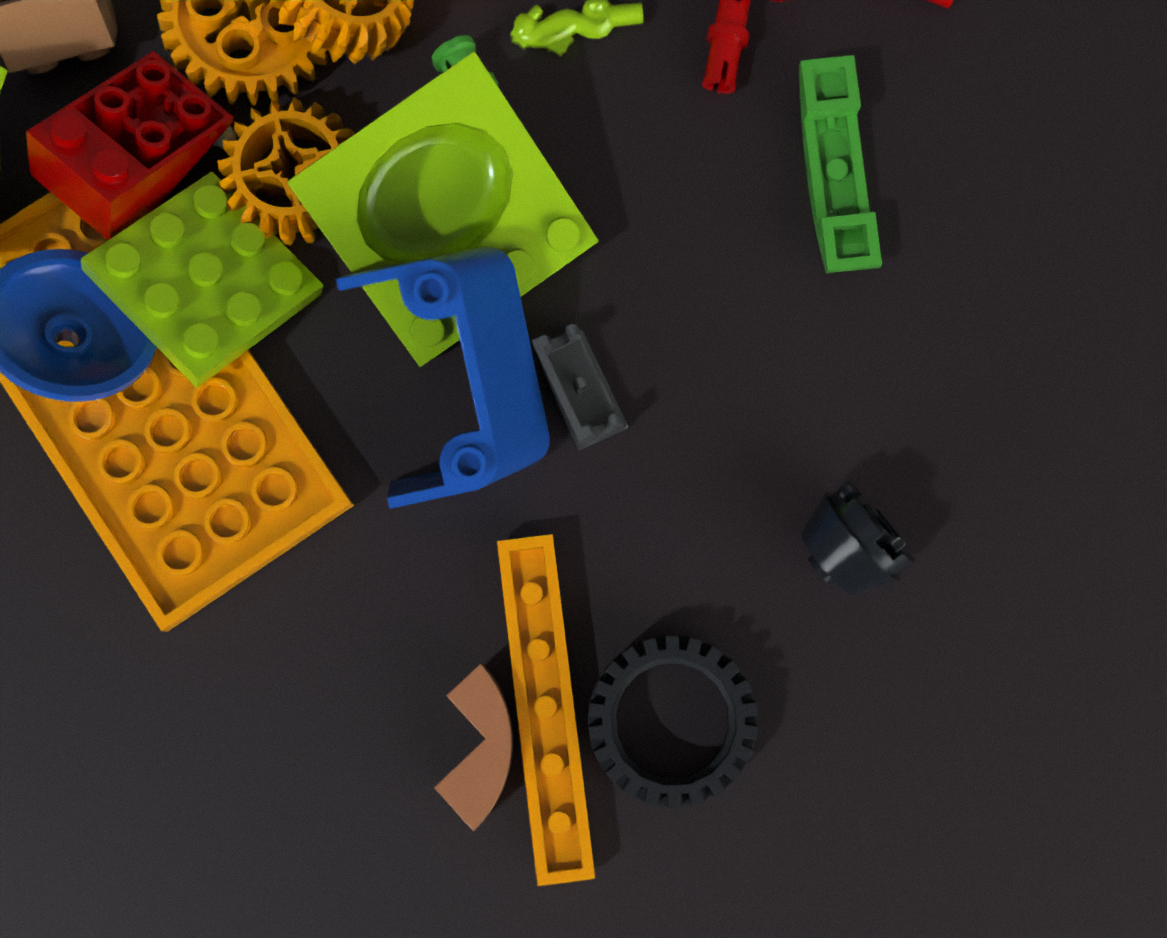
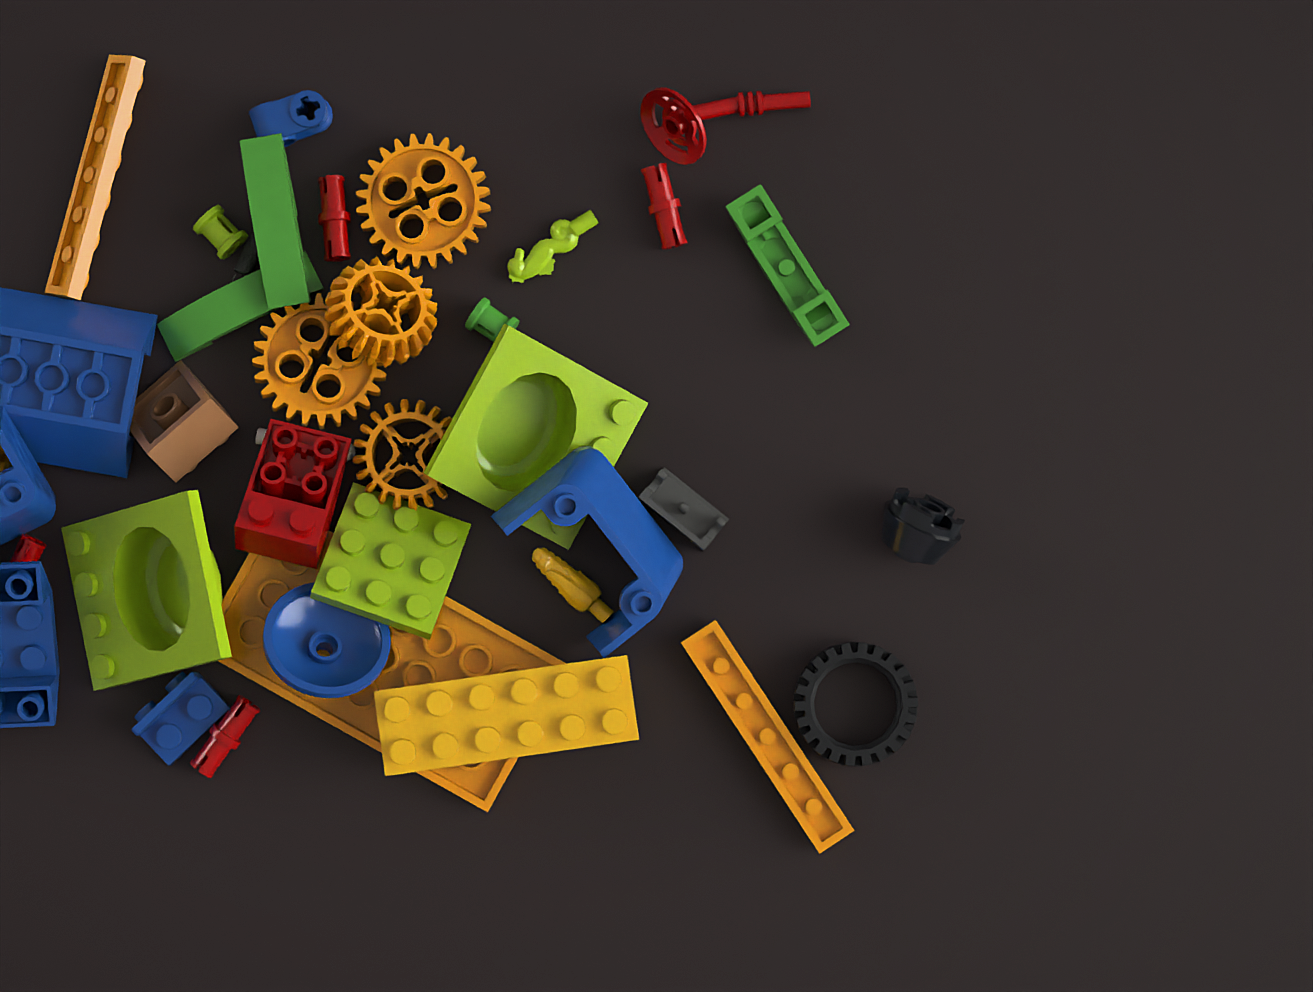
camera: 25 degrees left, 5 degrees up
nougat brick [434,664,514,831] -> none
none -> yellow brick [374,655,639,776]
none -> yellow piece [532,548,614,623]

